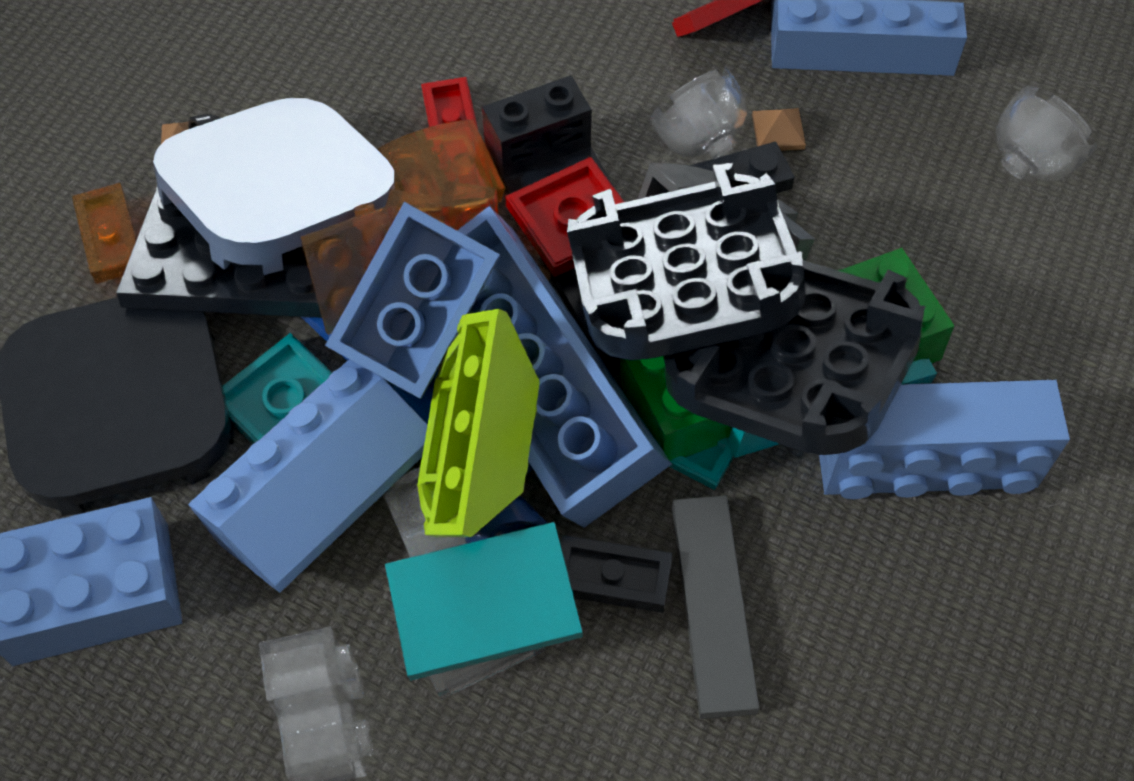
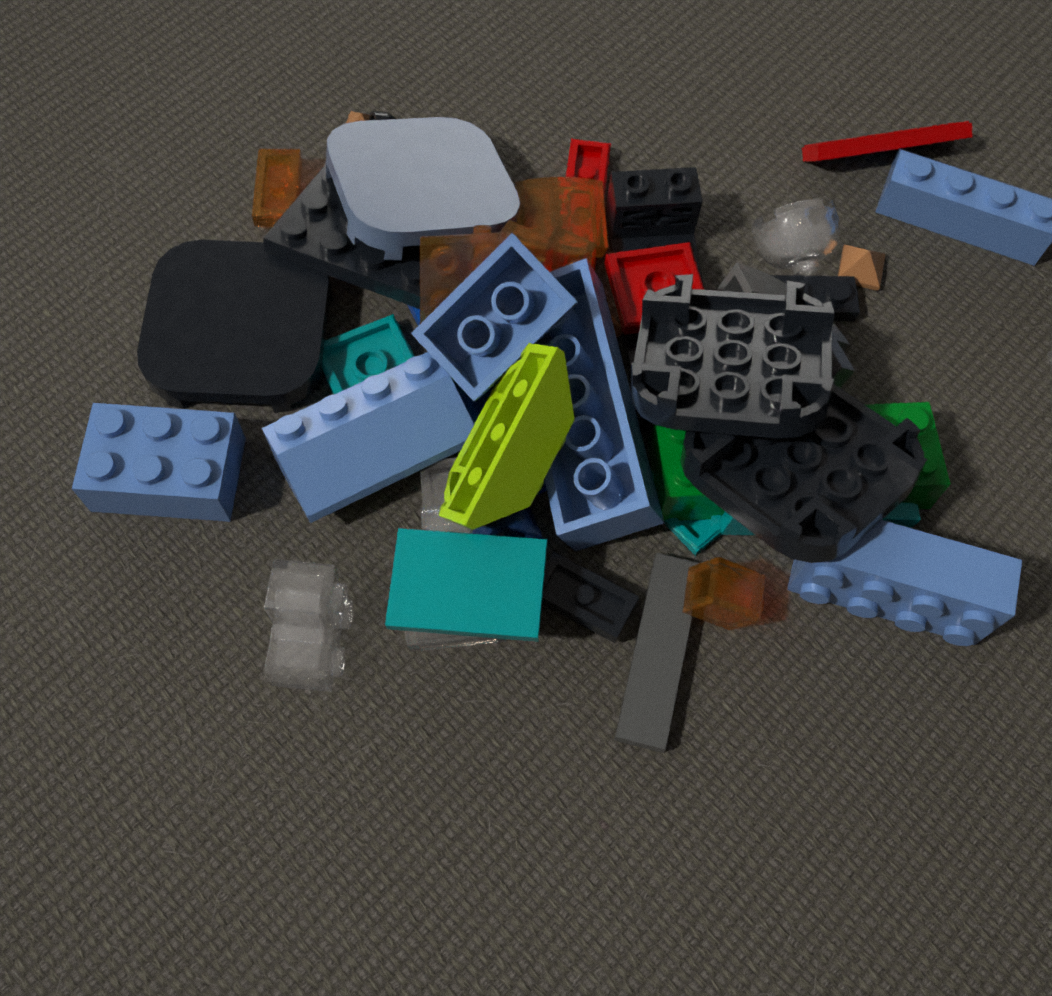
camera: 15 degrees right, 5 degrees up
none -> clear orange brick [683,557,765,630]

